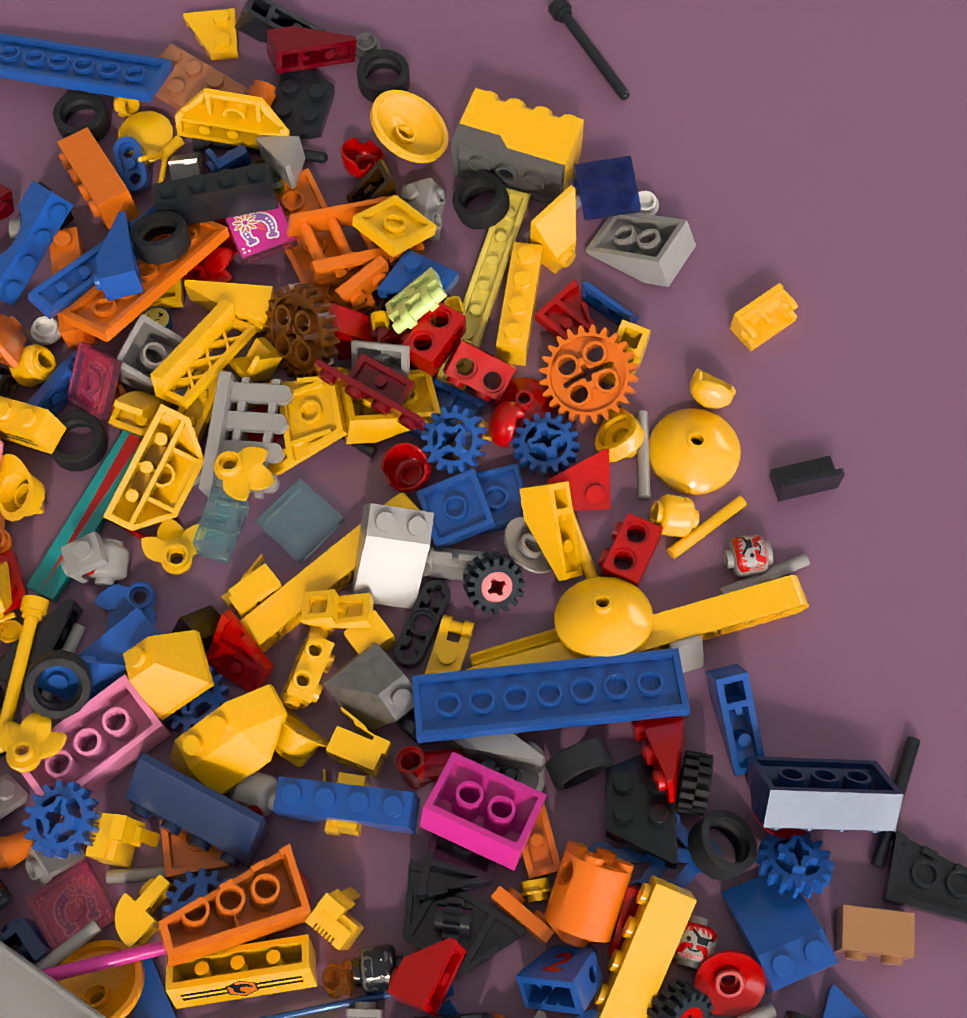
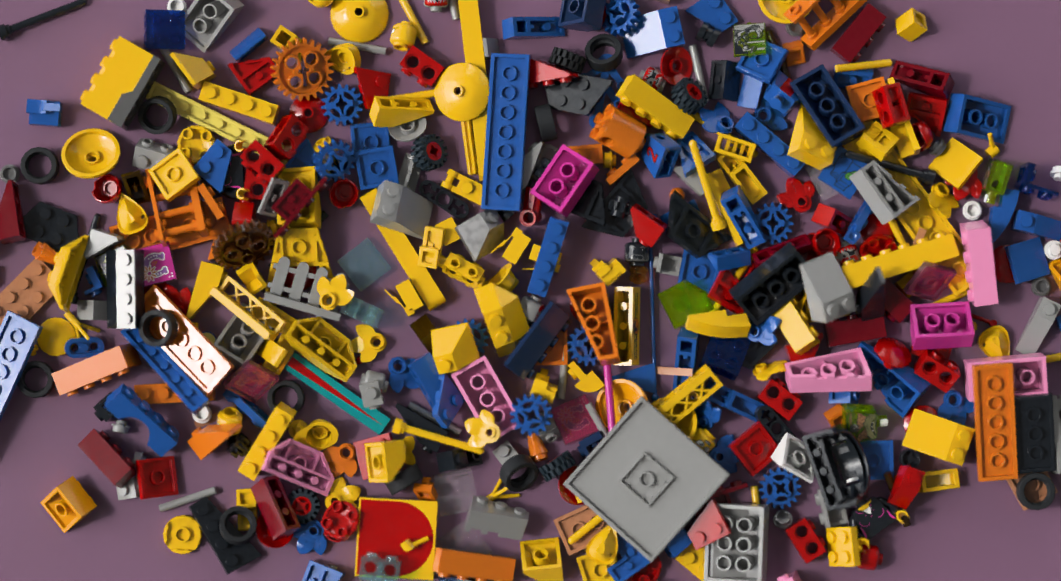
camera: 85 degrees left, 20 degrees up
black tyre [24,650,92,719] -> none
blue slope [93,211,144,301] -> none
red wing [206,609,274,692] -> none
yellowish green plate [385,267,447,334] -> none
red hair [488,401,528,448] -> none
none -> blue piece [26,99,63,127]
none -> yellow piece [116,193,149,235]
none -> yellow dish [177,125,215,164]
none -> yellow tile [288,419,308,437]

